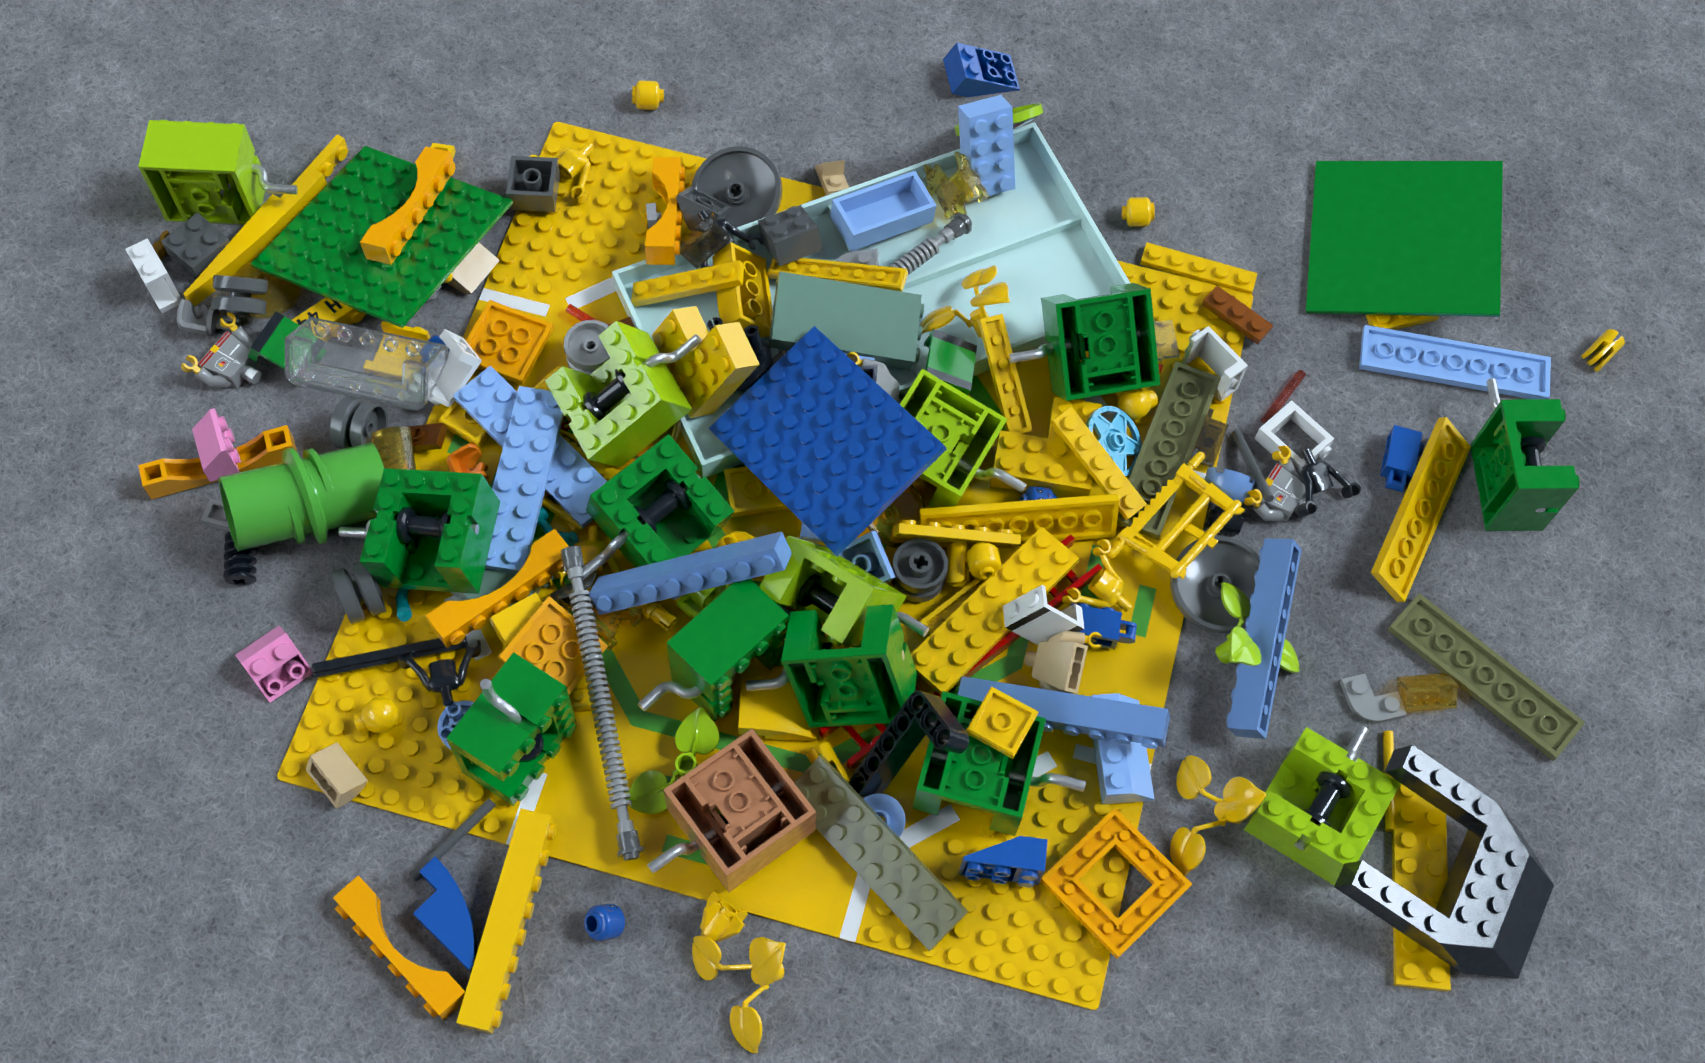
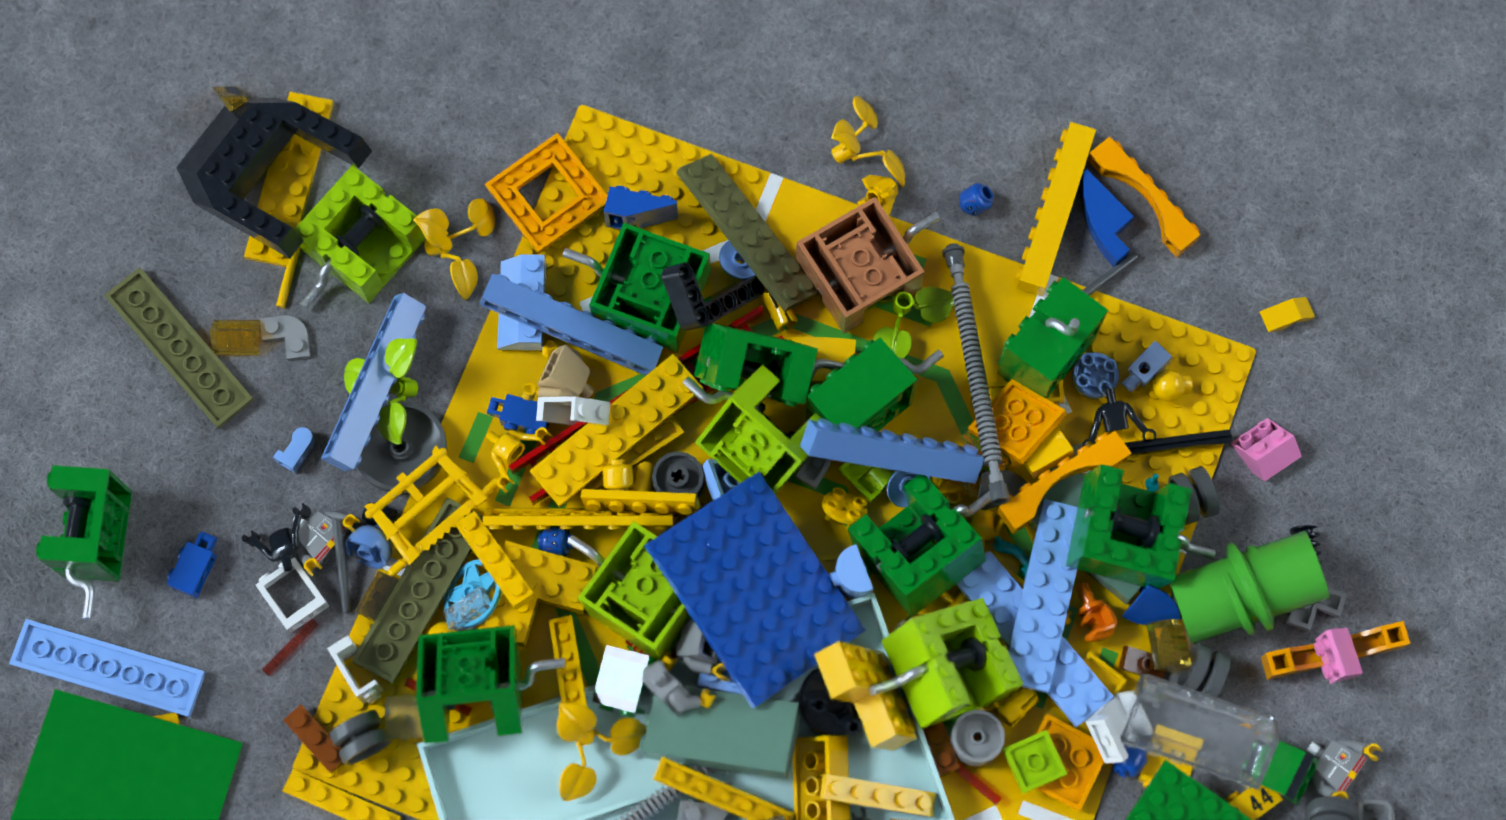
camera: 170 degrees left, 10 degrees up
tan brick [306,742,368,809] -> none
yellow plate [966,686,1039,759] -> none
yellow plate [1370,417,1471,602] -> none
none -> clear yellow slope [212,86,248,111]
none -> light blue leg [273,427,315,474]
none -> dark grey wheel [329,710,392,766]
none -> clear plate [444,586,490,631]
none -> light grey torso [641,651,716,717]
none -> light blue brick [830,545,873,600]
none -> lime plate [1002,730,1067,794]
none -> sand blue torso [1122,341,1172,393]
none -> yellow slope [1259,297,1315,333]

